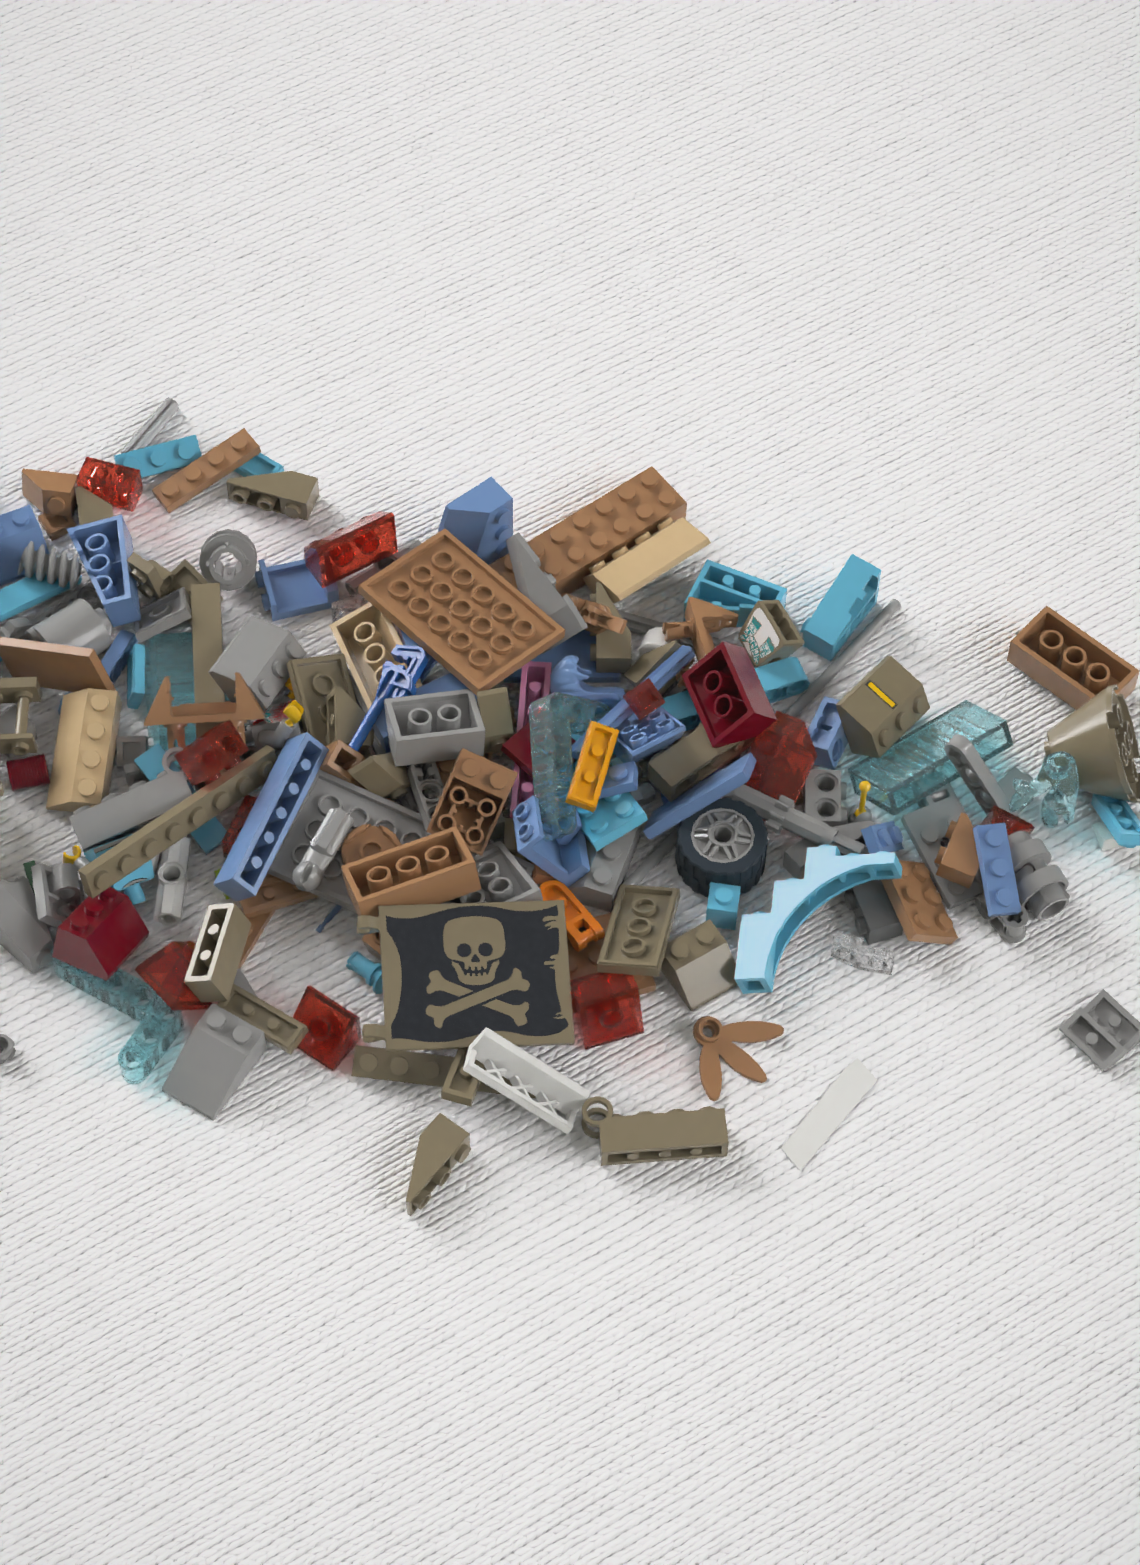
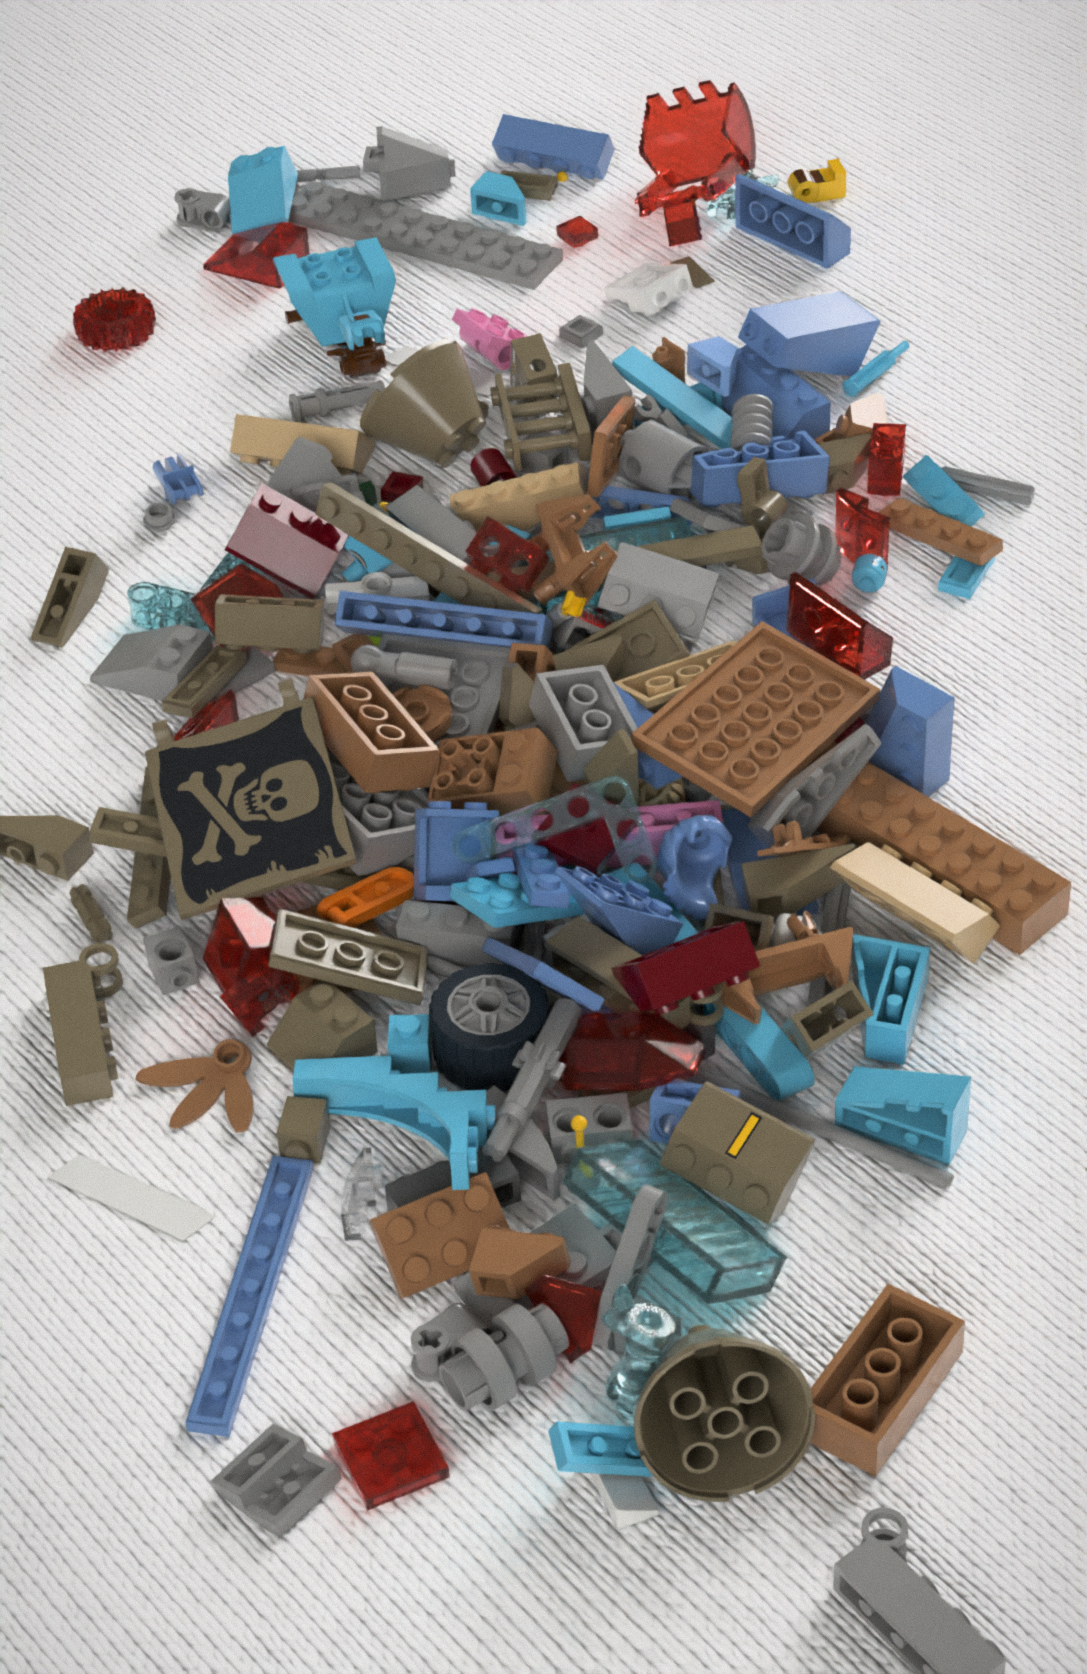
camera: 85 degrees right, 15 degrees down
dark tan slope [226,471,319,521] -> none
blue piece [348,644,428,752] -> none
white fence [463,1027,590,1134] -> none
light orange tile [565,720,619,813] -> none
medium blue axle [569,645,695,760] -> none
clear red plate [623,678,665,720] -> none
medium blue plate [861,821,904,854] -> none
medium blue plate [973,823,1021,917] -> none
none -> dark tan slope [30,546,109,648]
none -> dark tan axle [69,884,113,943]
none -> light grey brick [143,926,199,995]
none -> medium blue tile [185,1156,314,1437]
none -> clear red leg [219,959,299,1037]
none -> dark tan brick [277,1096,330,1163]
none -> clear red plate [332,1401,450,1511]
none -> dark red plate [380,471,424,502]
none -> clear red slope [835,487,890,572]
none -> medium azure piece [852,554,887,593]

